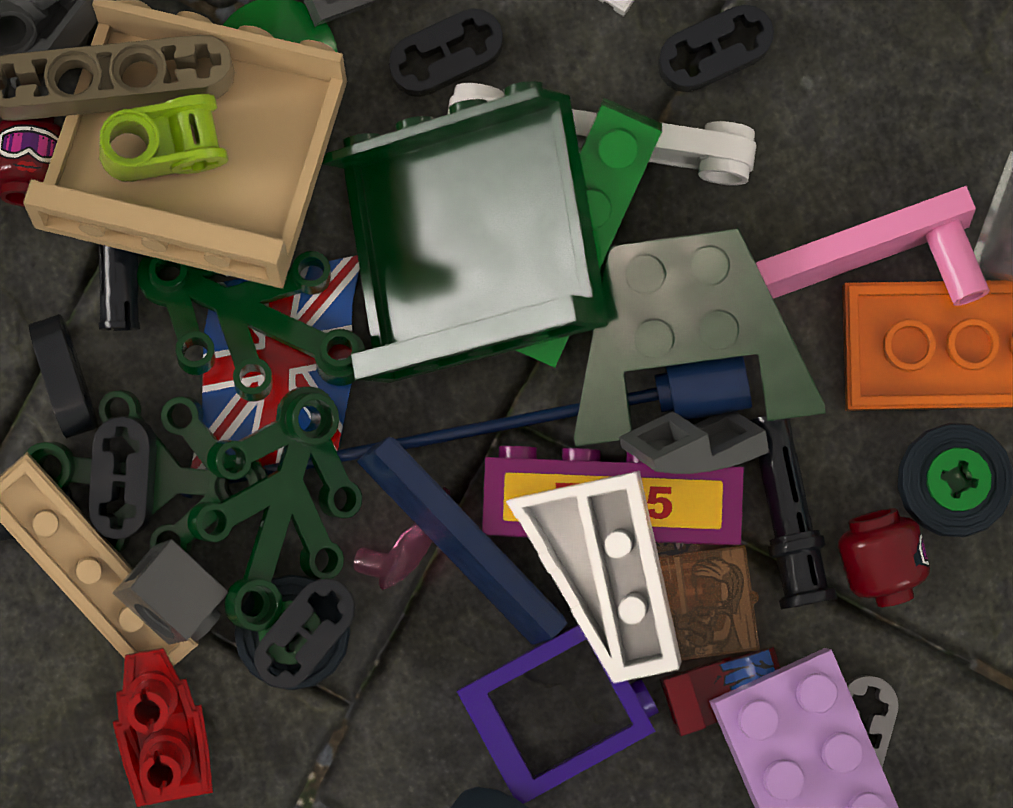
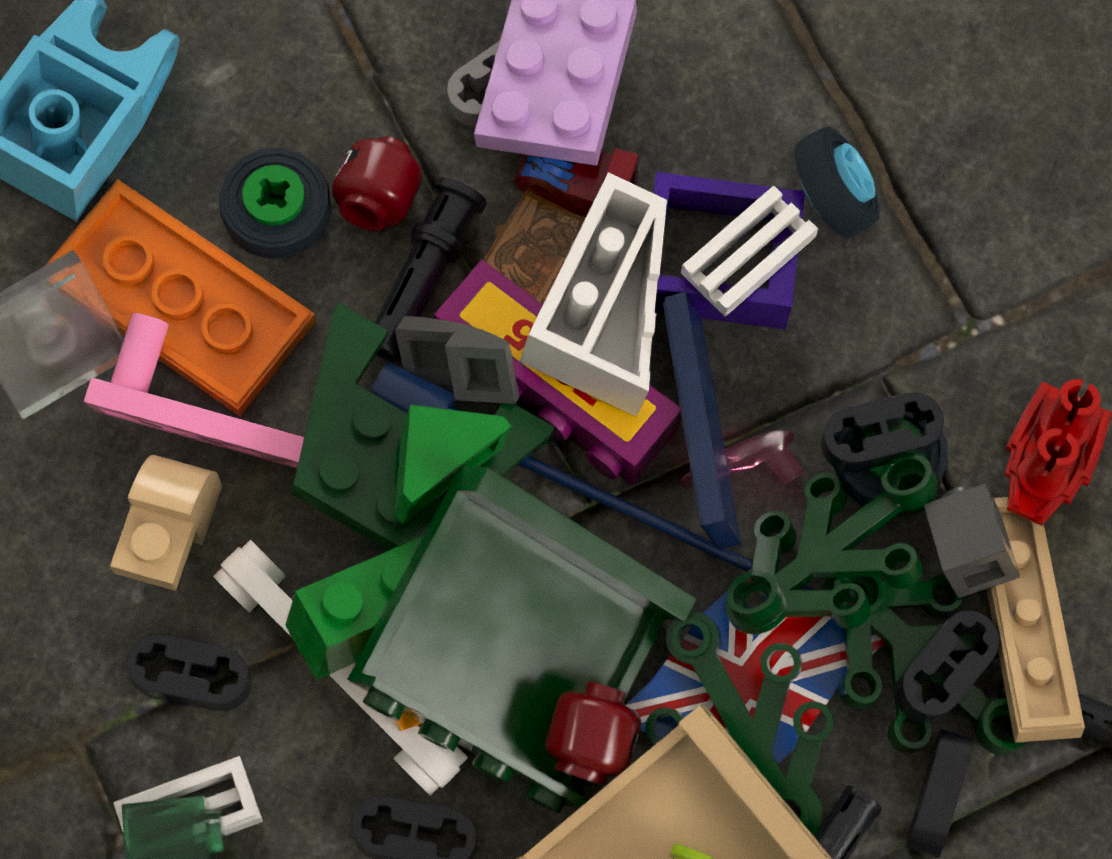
camera: 145 degrees left, 15 degrees down
none -> tan brick [110,455,222,591]
none -> green slope [394,405,512,525]
none -> dark red head [544,681,641,785]
none -> white tile [681,185,818,317]

